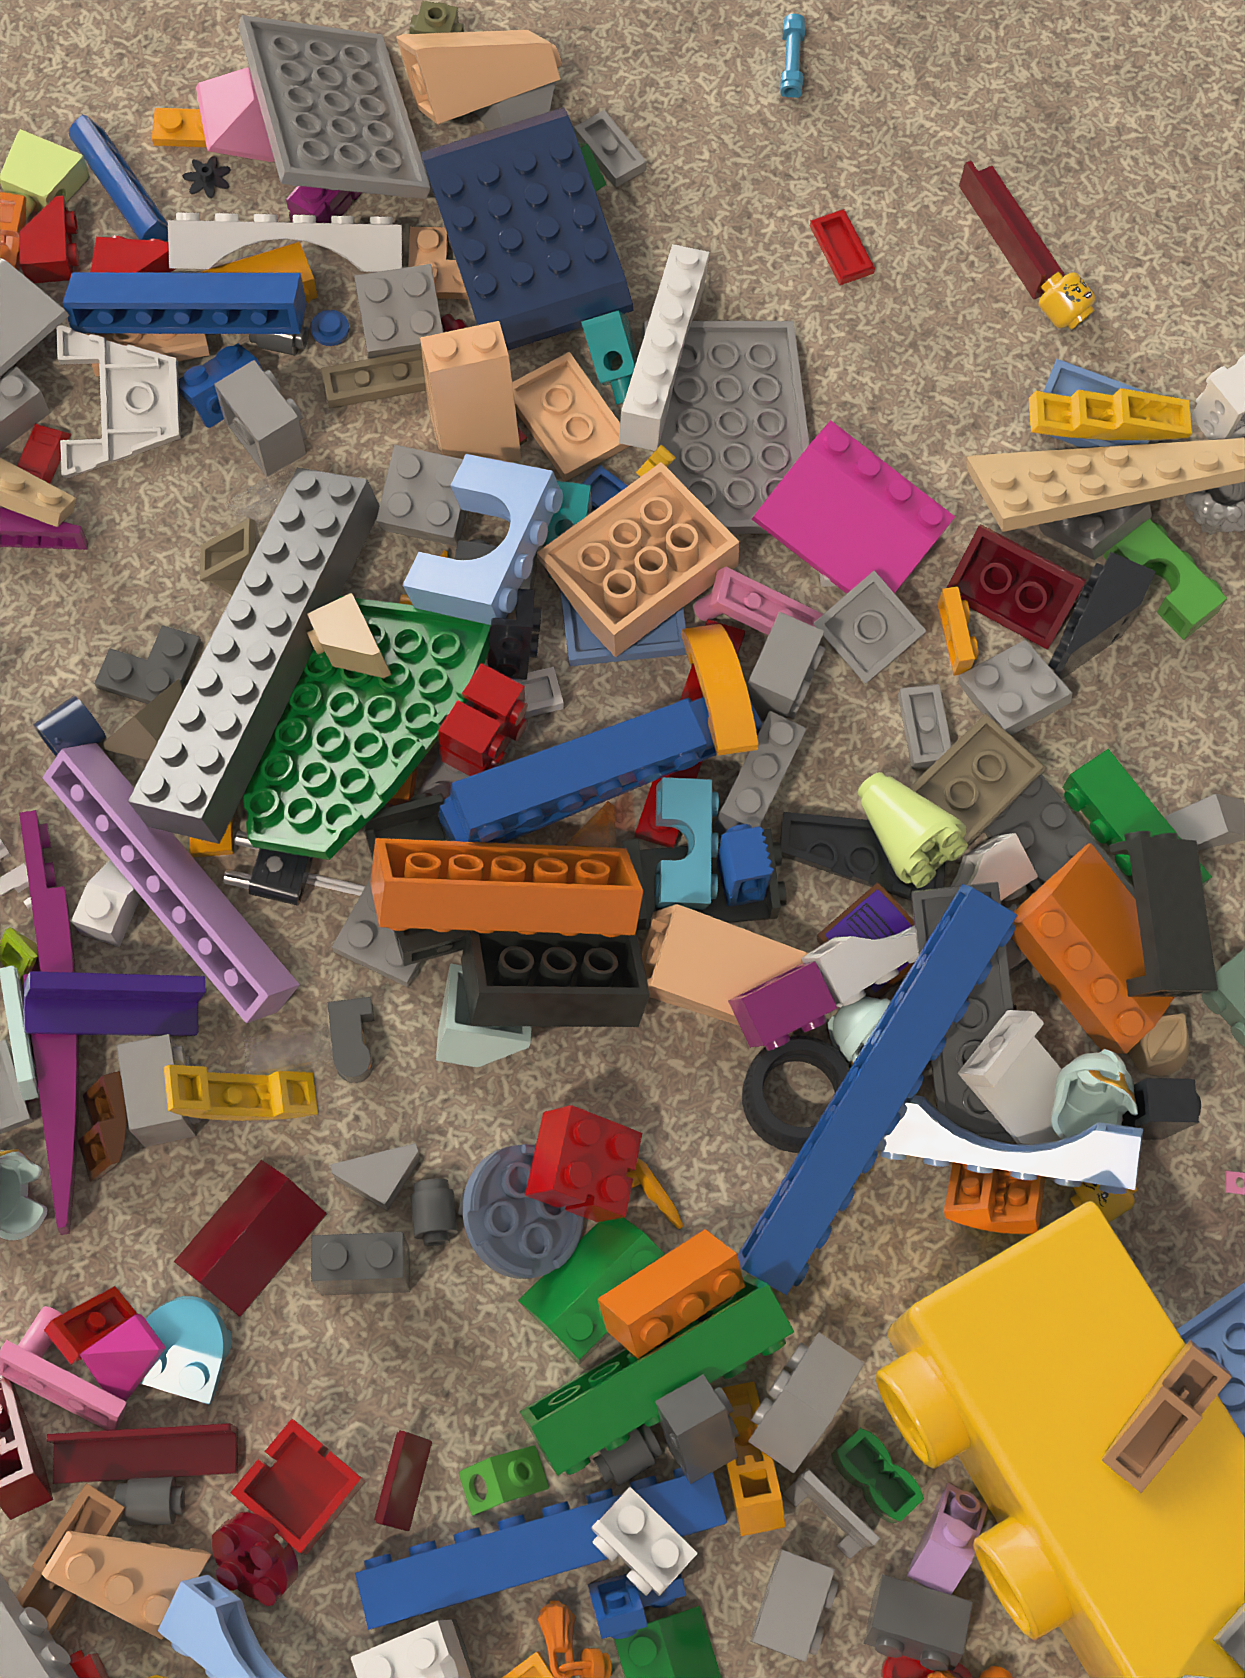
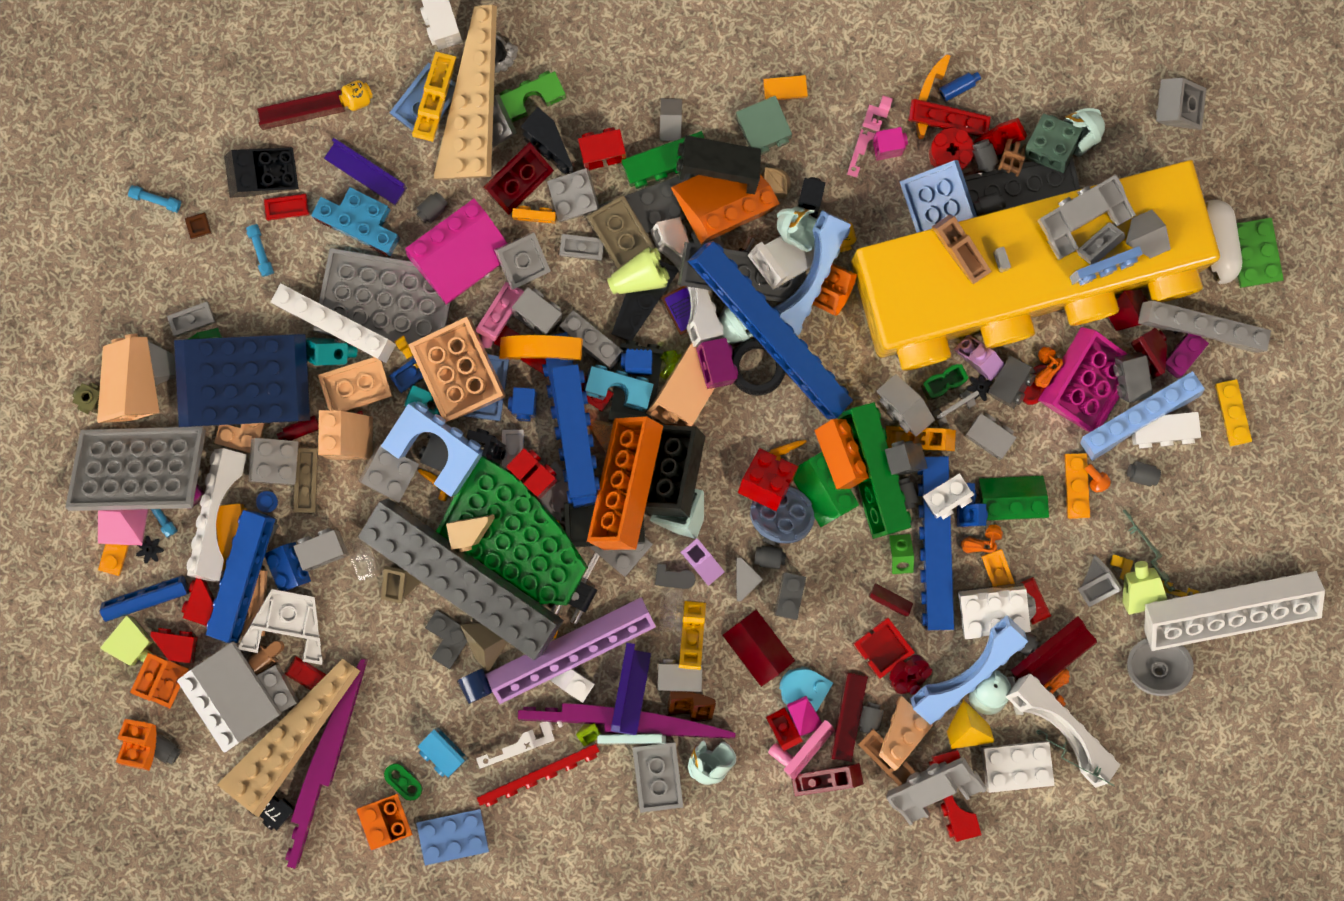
camera: 70 degrees left, 15 degrees up
none -> dark azure bar [150,509,178,538]
none -> reddish brown tile [185,212,212,239]
none -> black slope [224,147,299,198]
none -> dark azure bar [246,224,274,277]
none -> medium nougat arm [248,641,285,674]
none -> dark azure piece [311,187,400,257]
none -> dark purple panel [324,138,407,206]
none -> dark grey brick [416,192,448,223]
none -> blue brick [508,387,538,422]
none -> red piece [578,127,626,170]
none -> clear neon green plate [660,350,681,380]
none -> lavender slope [681,538,724,586]
none -> black plant [966,375,993,401]
none -> light grey tile [993,246,1011,273]

